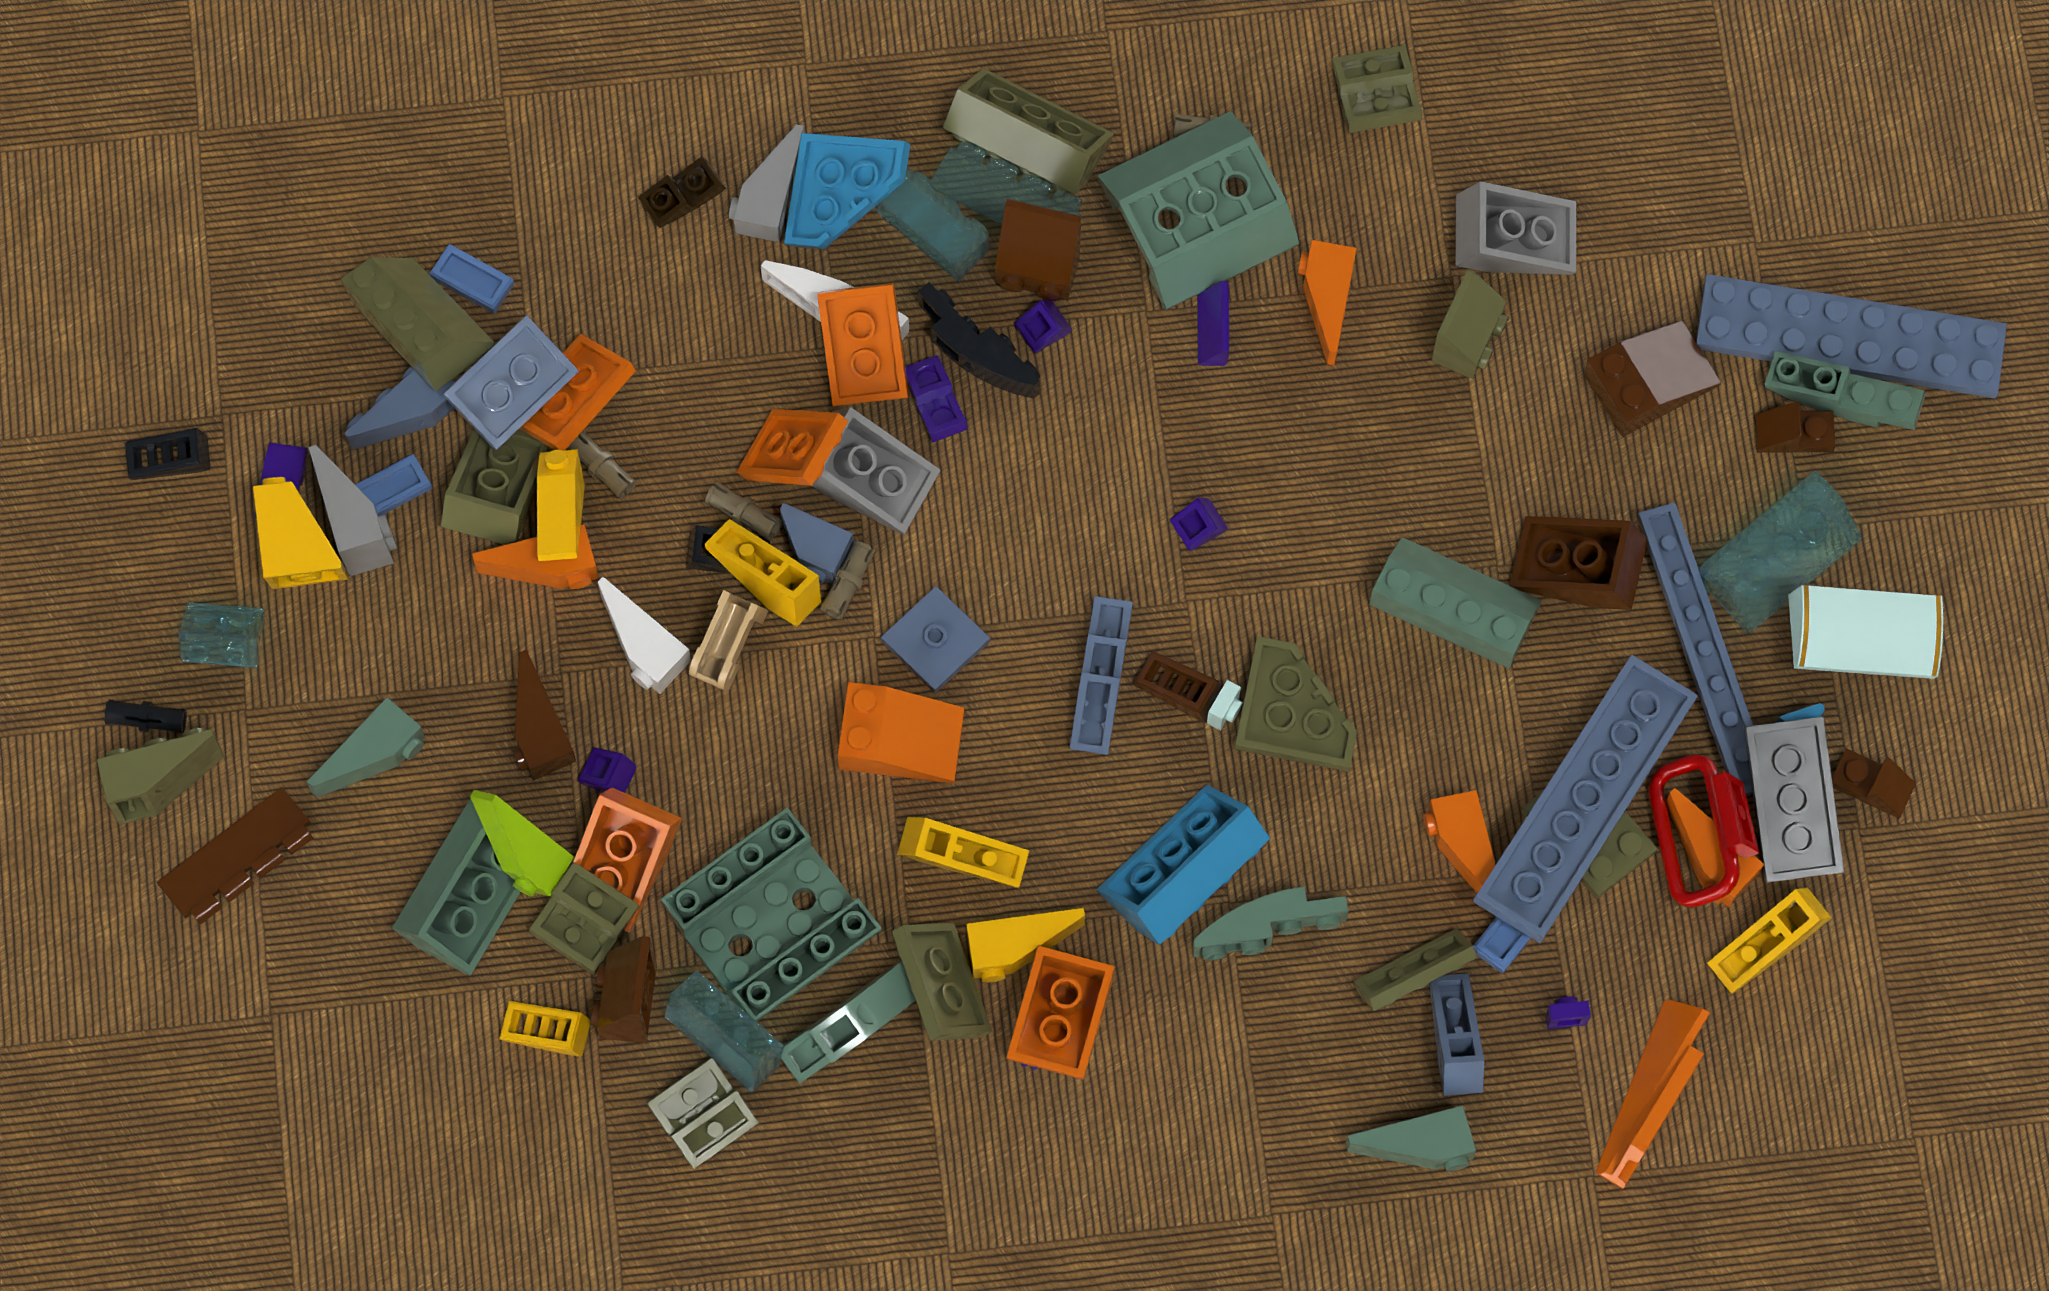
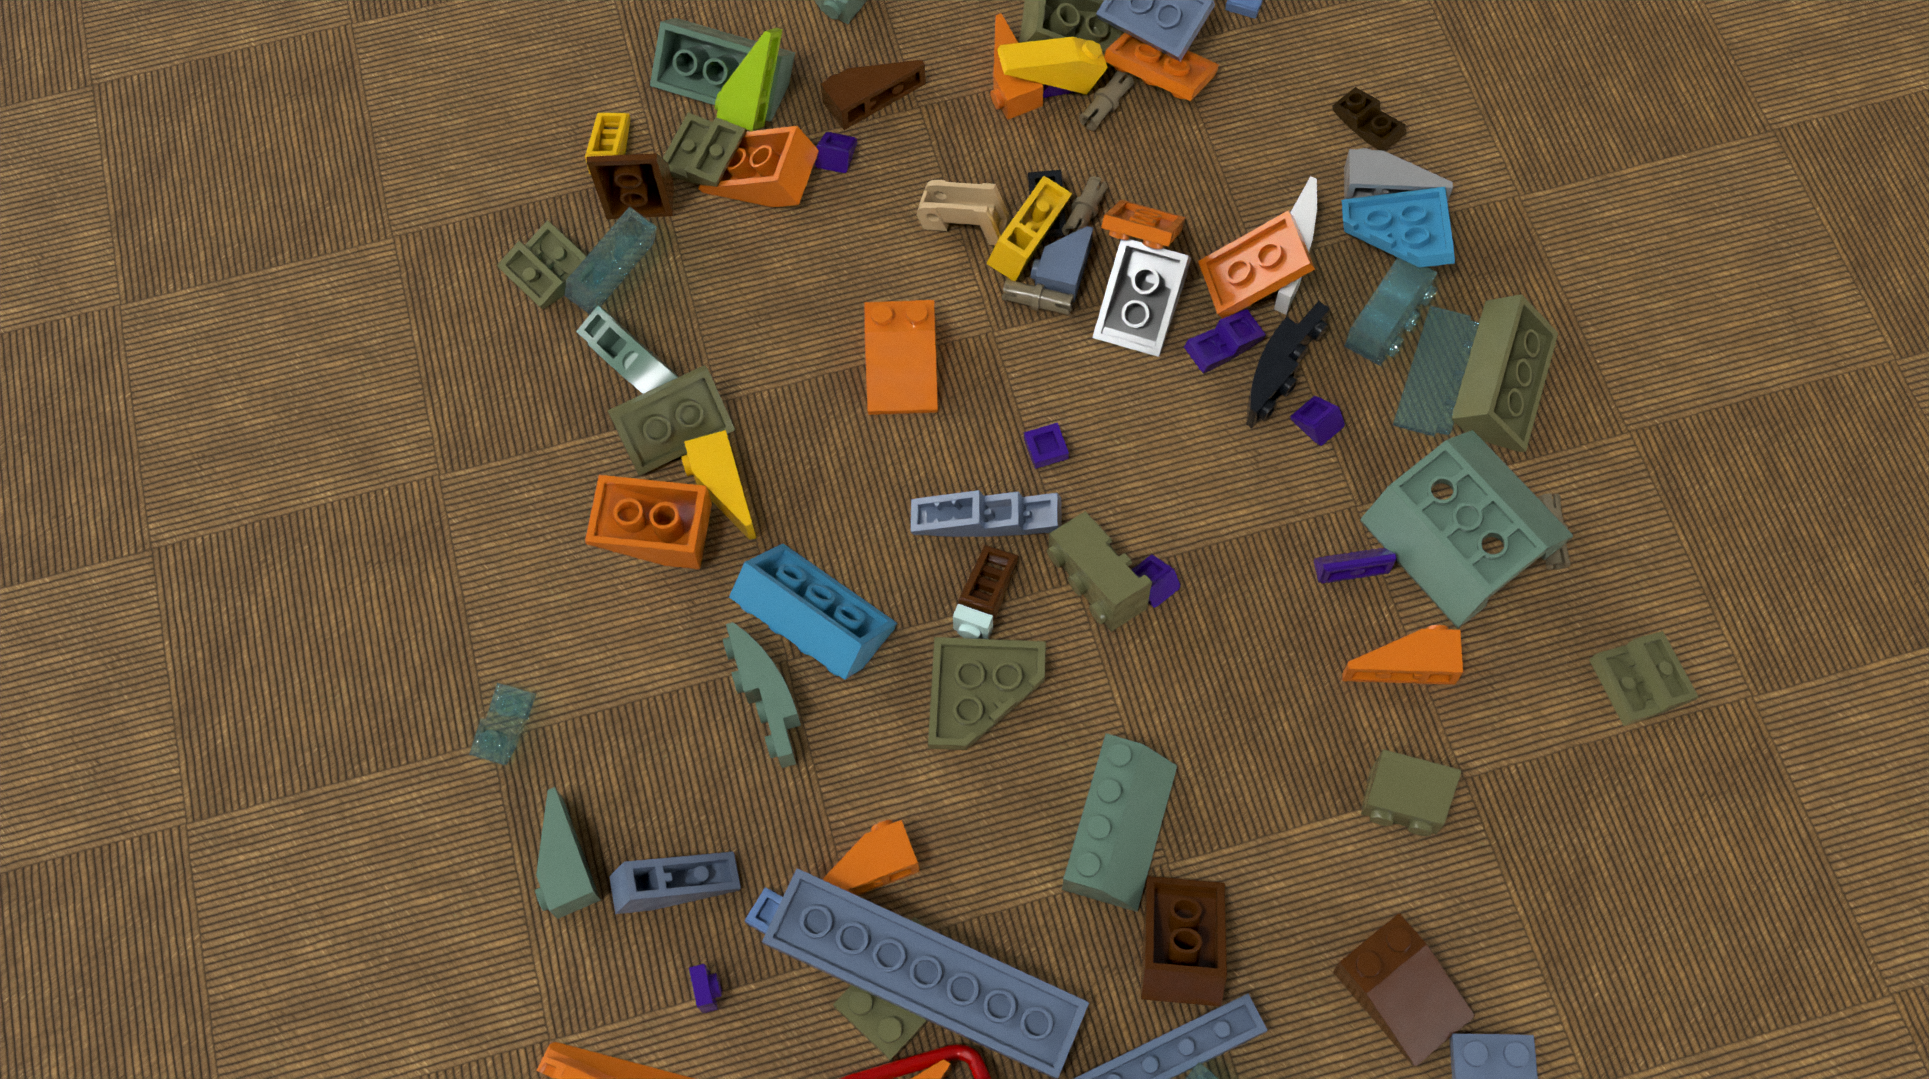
camera: 85 degrees right, 5 degrees down
white slope [598,577,691,694] -> none
sand green slope [661,807,882,1023] -> none
sand blue plate [881,586,990,694] -> none
yellow slope [897,817,1029,888] -> none
reddish brown slope [995,199,1081,301] -> none
olive plate [1354,928,1477,1011] -> none
light grey slope [1456,181,1576,275] -> none
none -> clear light blue slope [469,683,536,765]
none -> dark purple plate [1024,423,1069,469]
none -> olive wedge [1047,511,1152,632]

